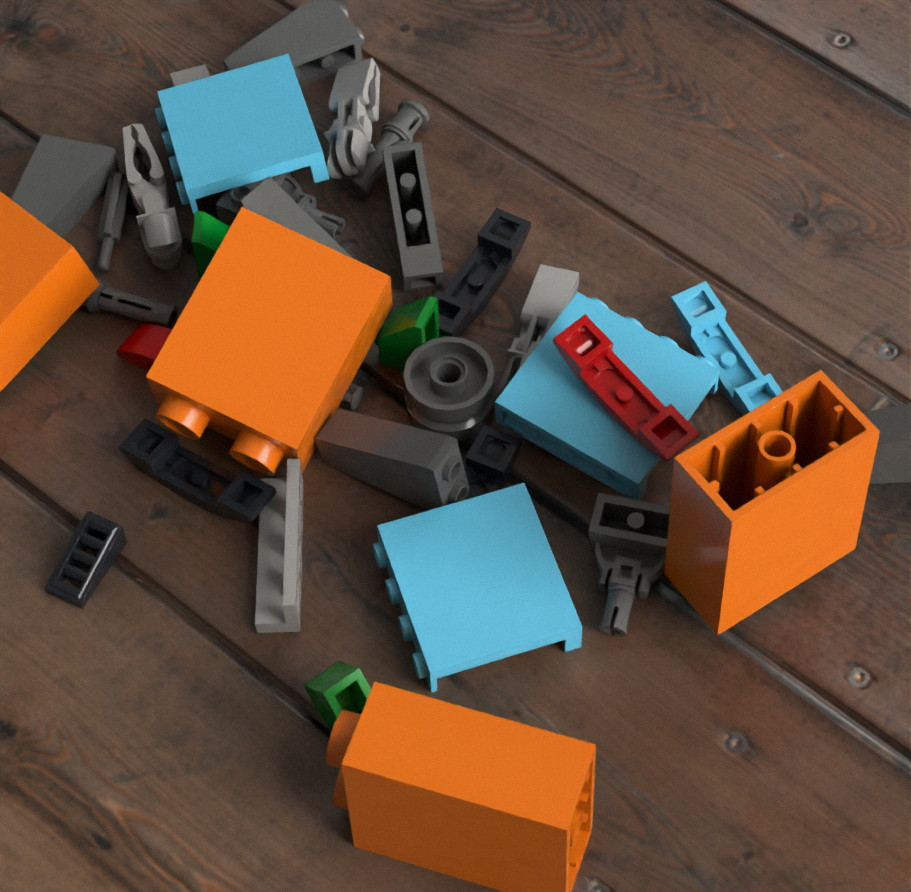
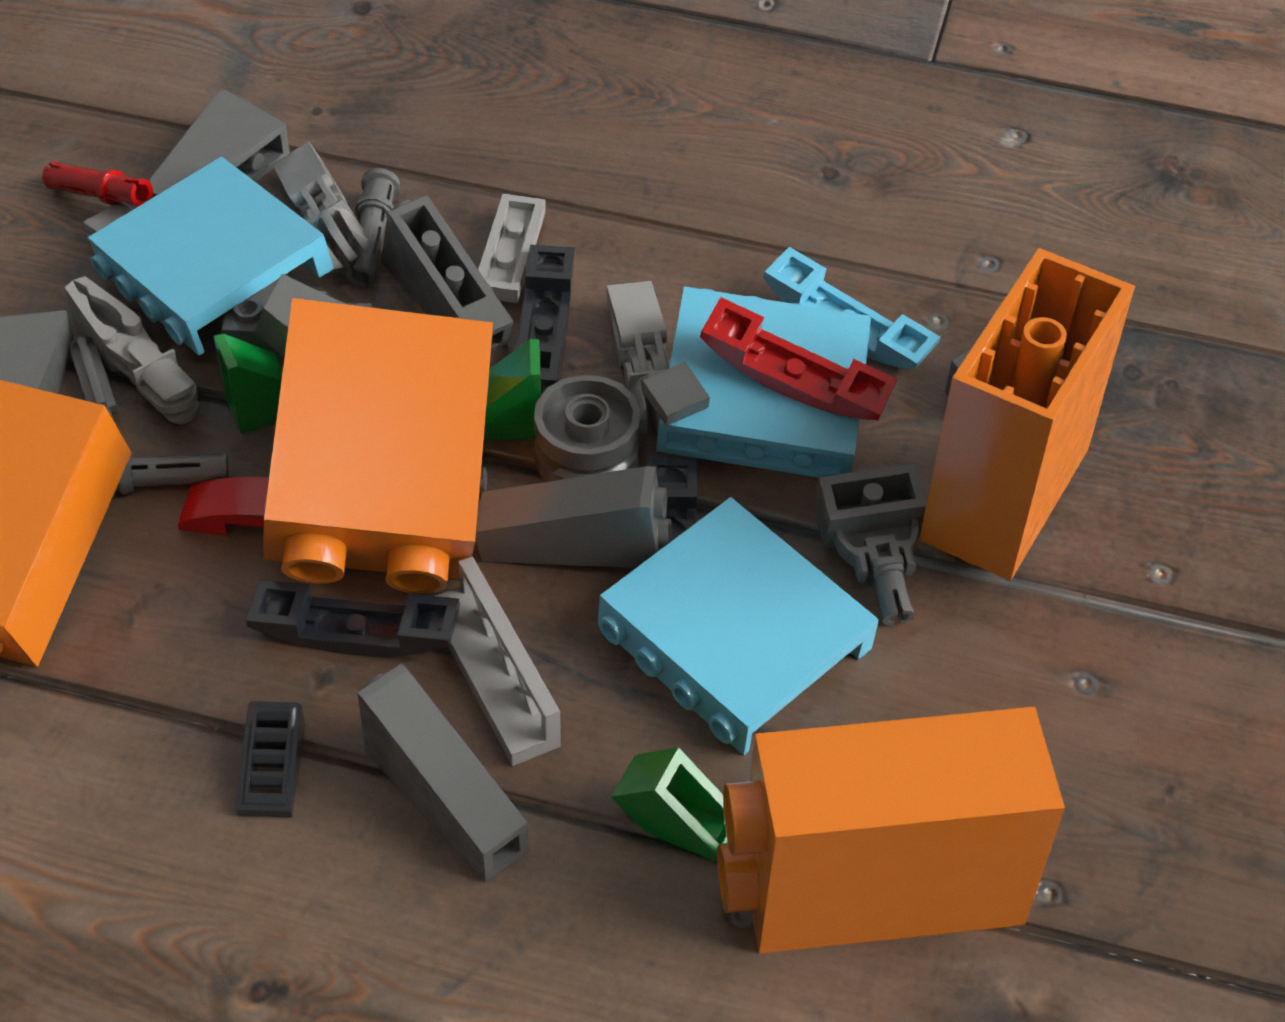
camera: 30 degrees left, 5 degrees down
none -> red pin [42,162,153,207]
none -> dark grey slope [357,663,529,883]
none -> light grey plate [478,194,546,303]
none -> dark grey tile [642,362,710,426]

